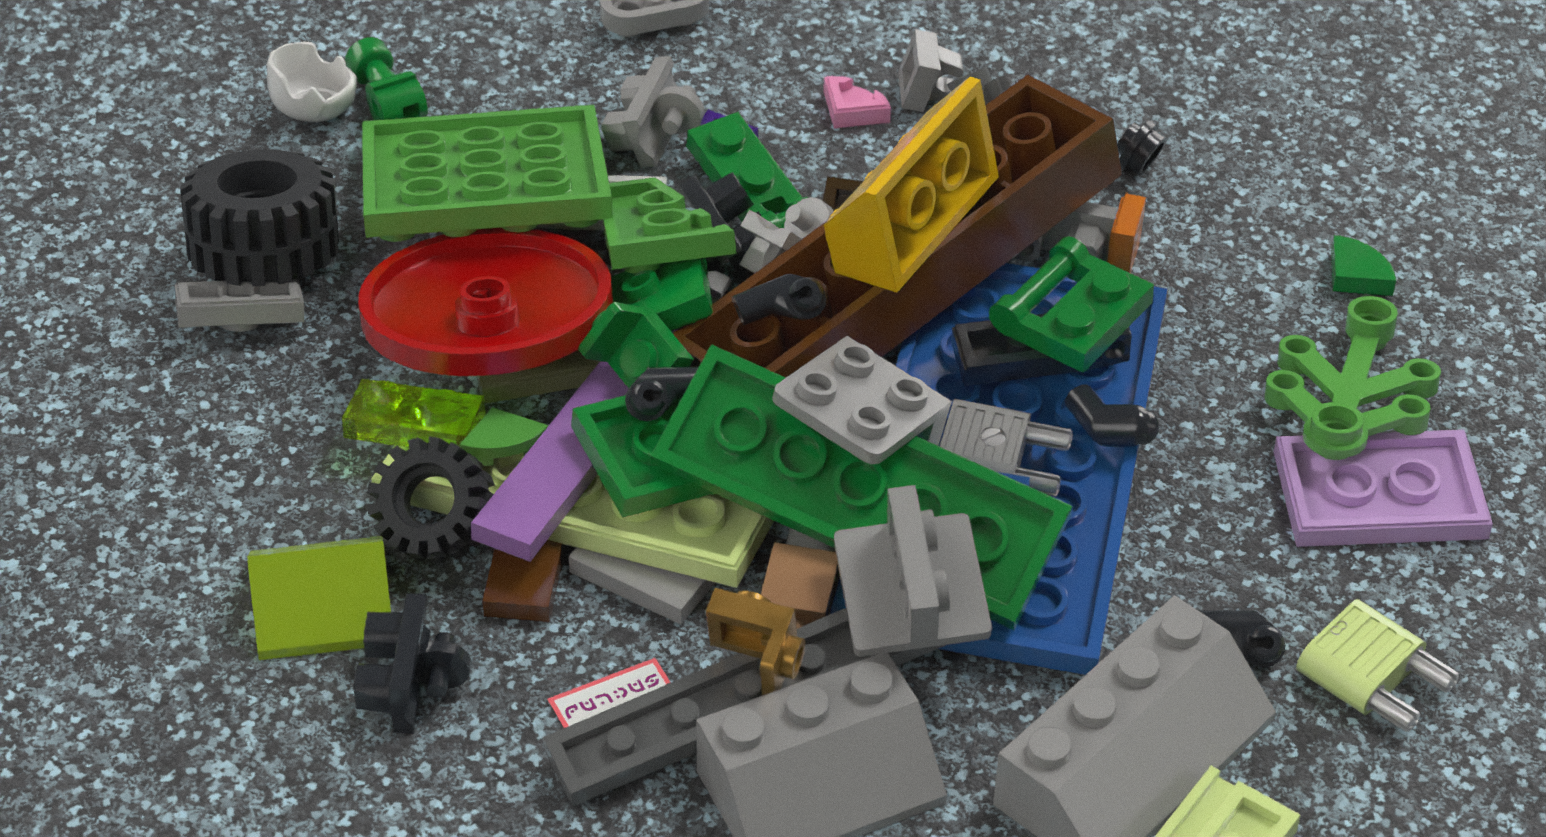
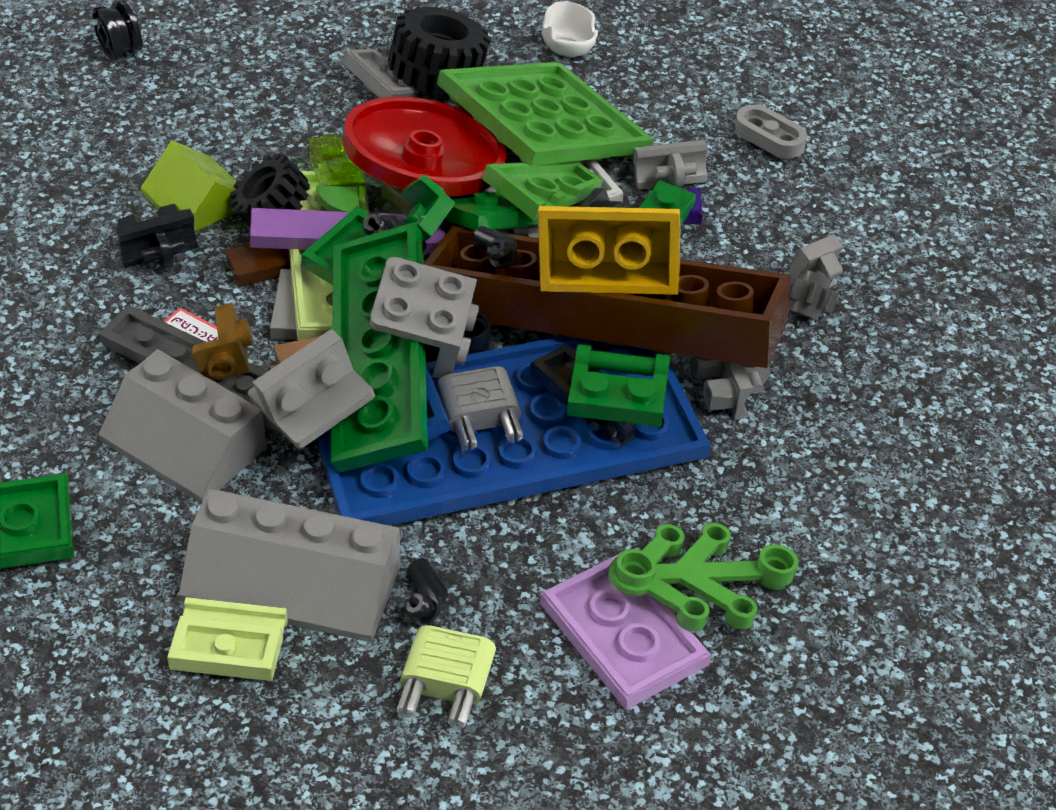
camera: 60 degrees right, 0 degrees up
green leg [345,37,428,120] -> none
bright pink tile [824,76,891,129] -> none
black arm [1065,384,1159,447] -> none
orange tile [1107,193,1146,273] -> none
black plate [1117,119,1167,176] -> none
green tile [1331,235,1397,296] -> none

